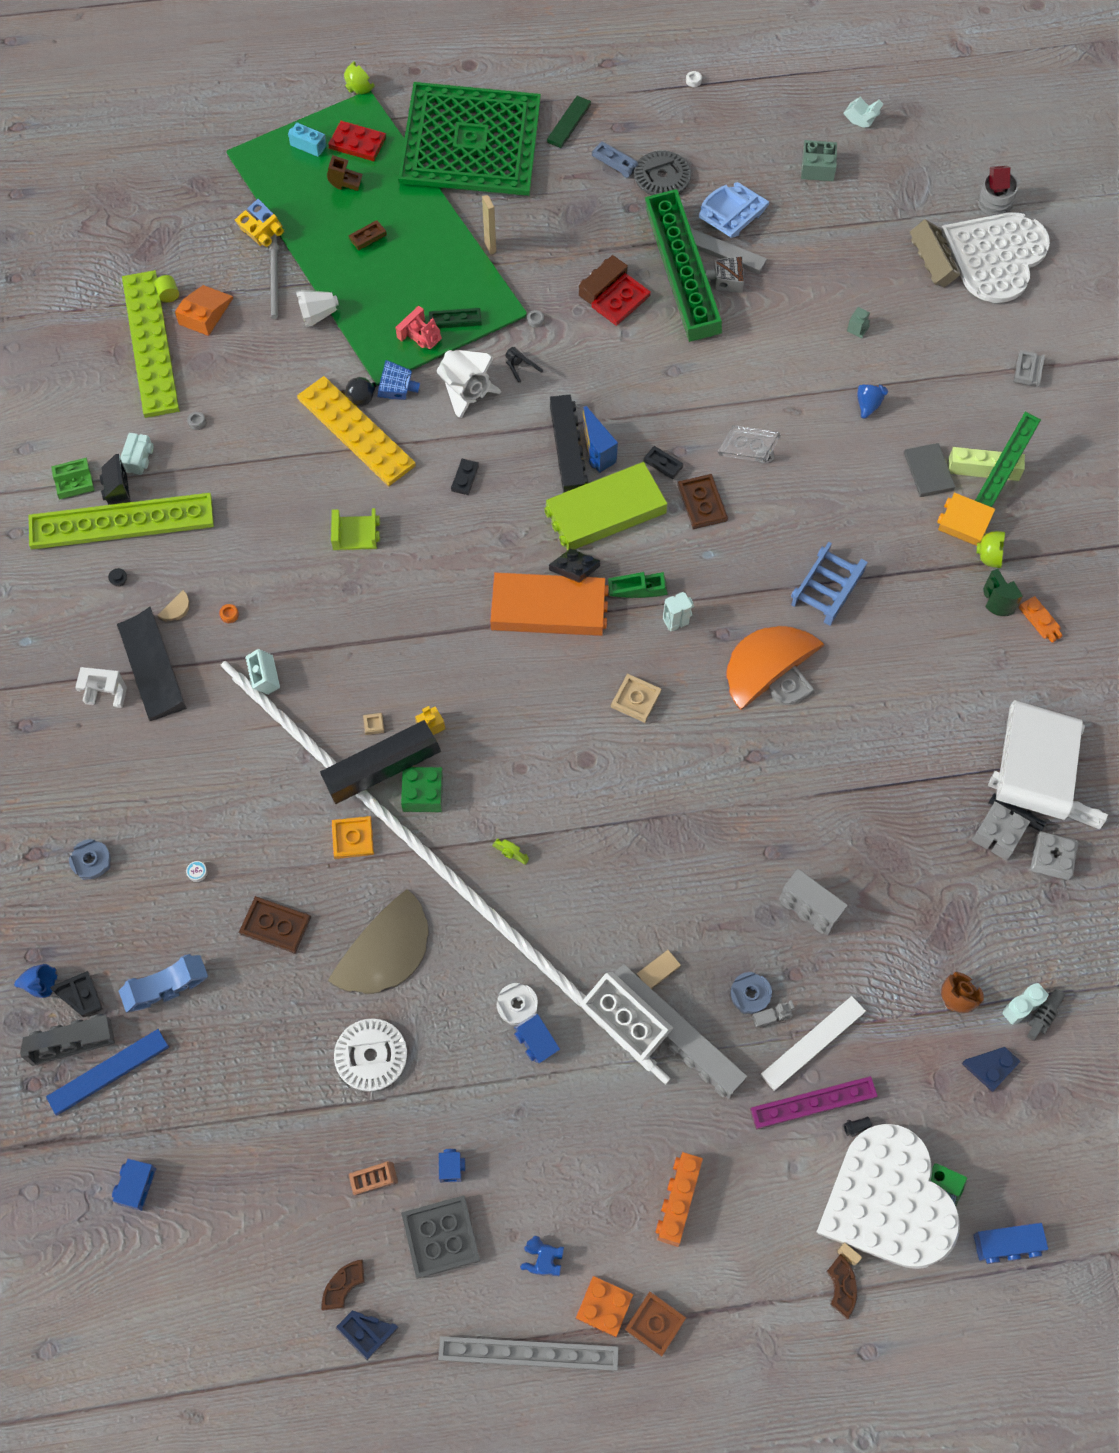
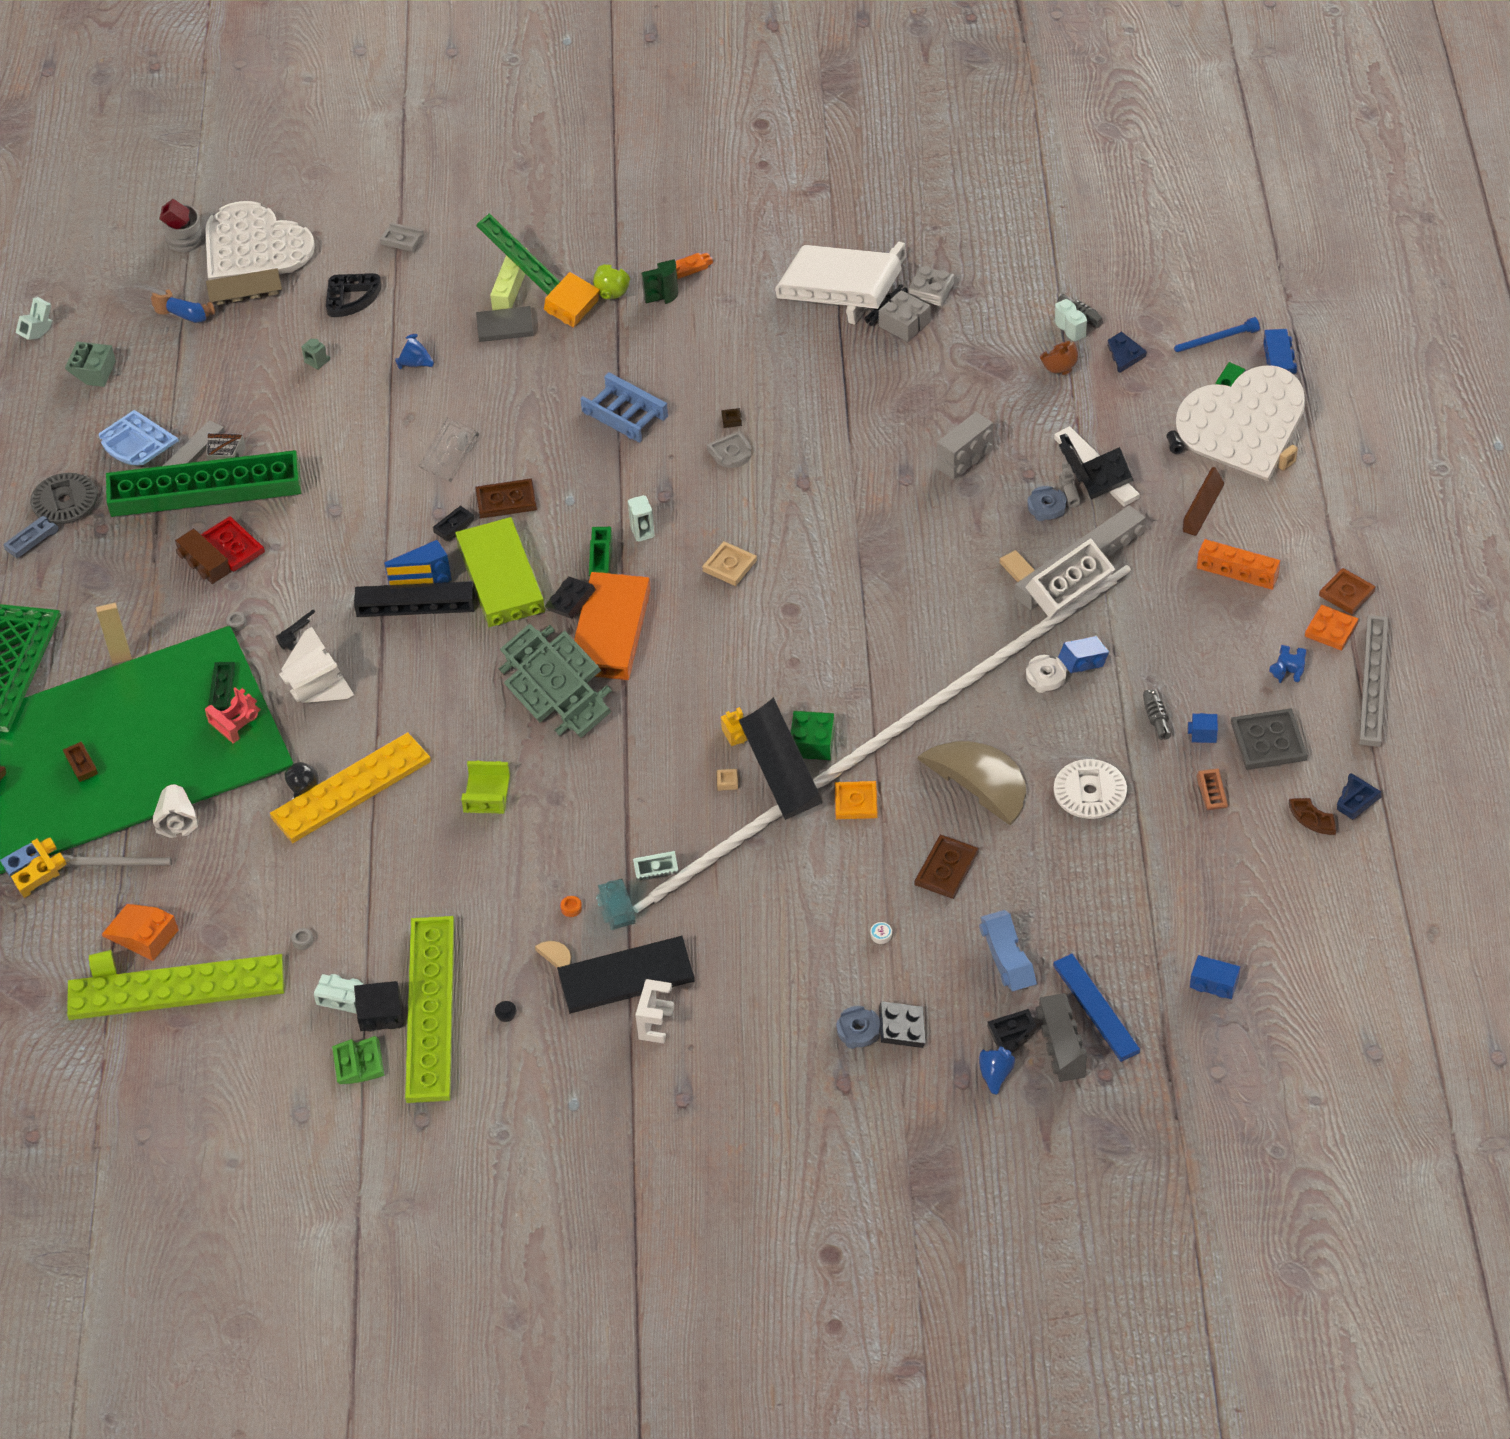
camera: 80 degrees left, 15 degrees down
blue torso [377,360,420,400] -> none
black plate [451,458,479,495] -> none
lime plate [492,838,529,865] -> none
orange brick [726,626,824,710] -> none
magenta plate [750,1076,878,1130] -> none
reddish brown tile [826,1254,857,1319] -> none
none -> piece [151,289,215,323]
none -> black beam [326,273,381,318]
none -> sand green piece [498,624,612,738]
none -> clear light blue brick [596,879,636,930]
none -> dark brown tile [721,408,742,428]
none -> plate [879,1001,926,1048]
none -> black bracket [1059,433,1134,500]
none -> dark grey hinge [1143,690,1171,740]
none -> blue piece [1174,317,1260,352]
none -> reddish brown slope [1183,467,1224,536]

